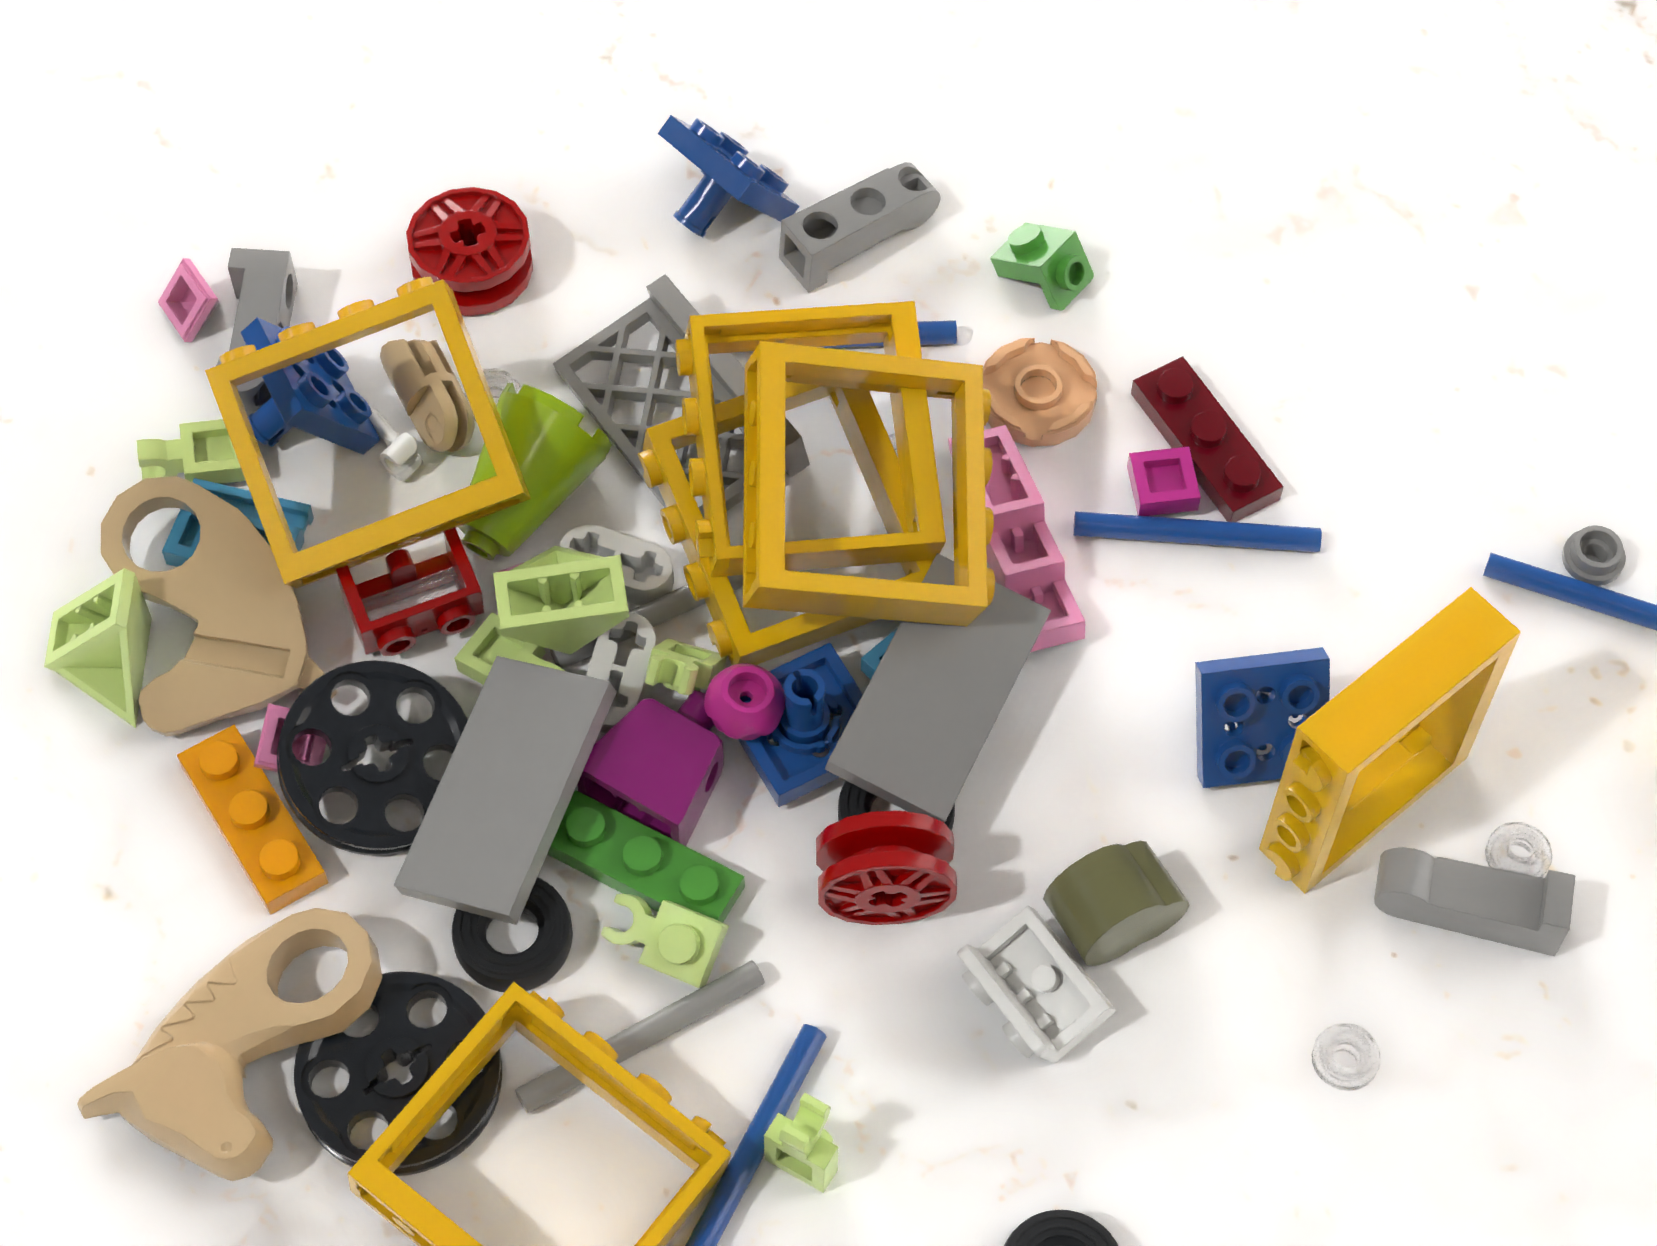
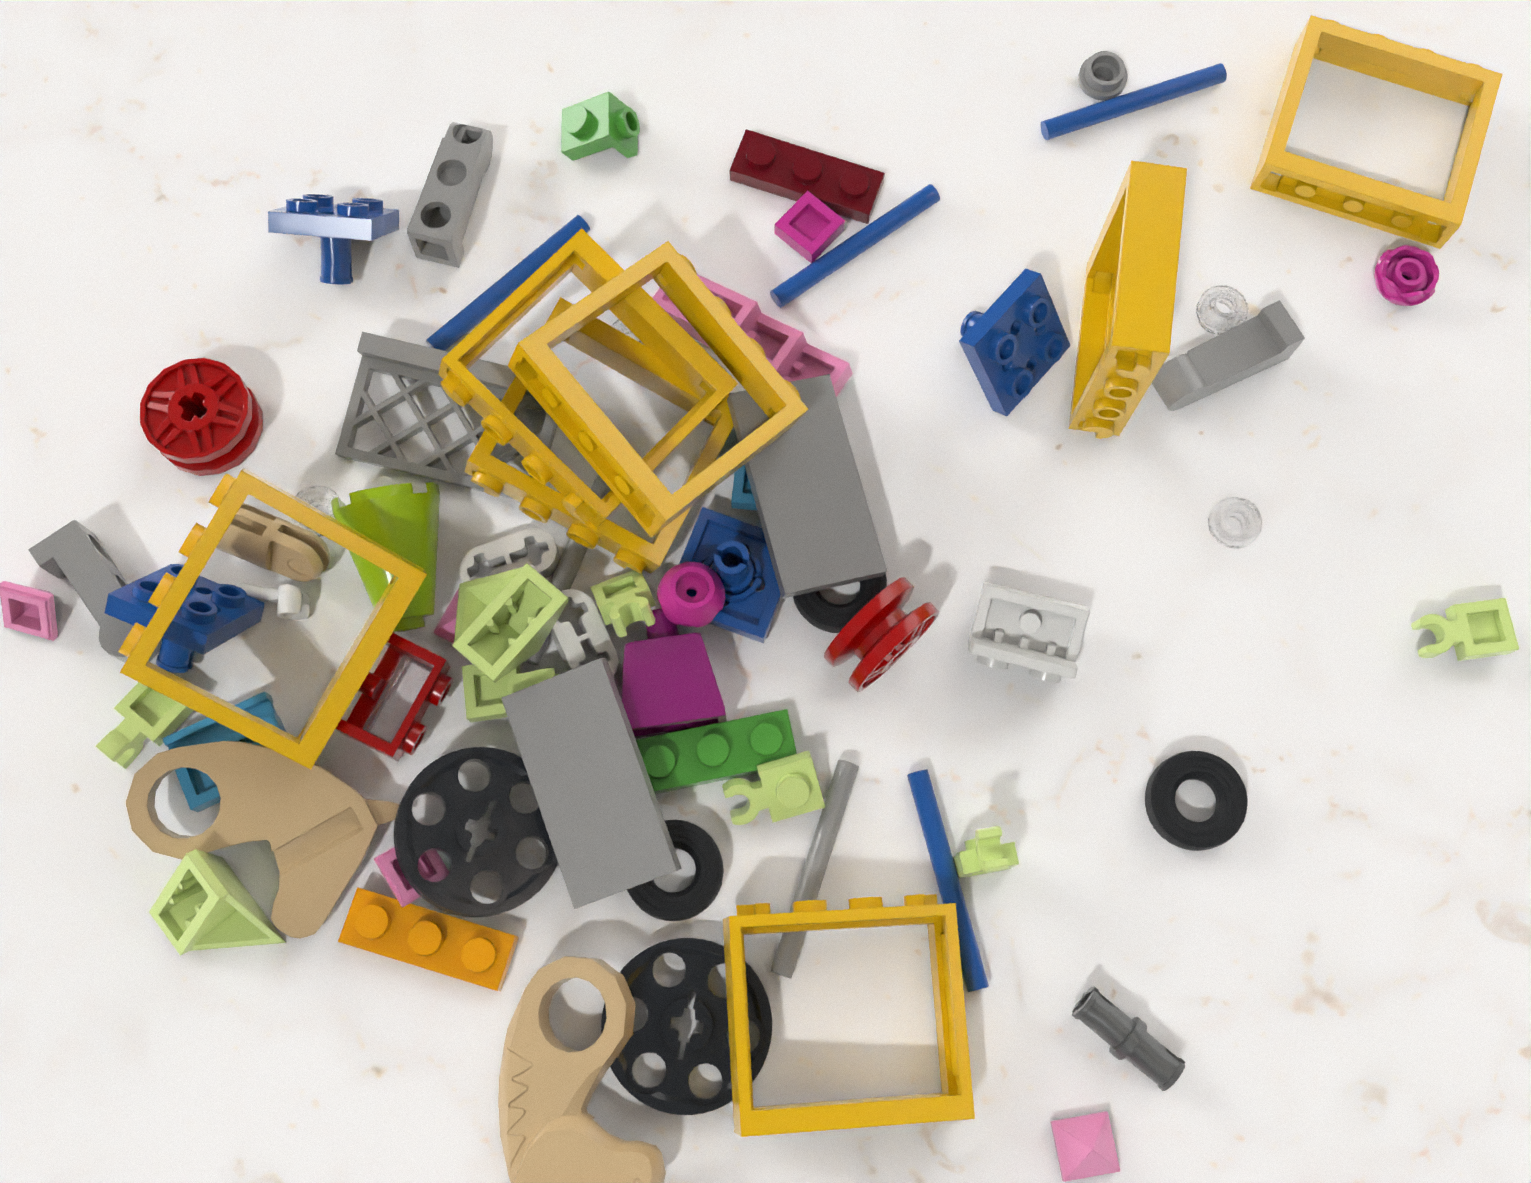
camera: 40 degrees left, 15 degrees up
light nougat tile [983,338,1097,447] -> none
olive piece [1043,840,1190,966] -> none

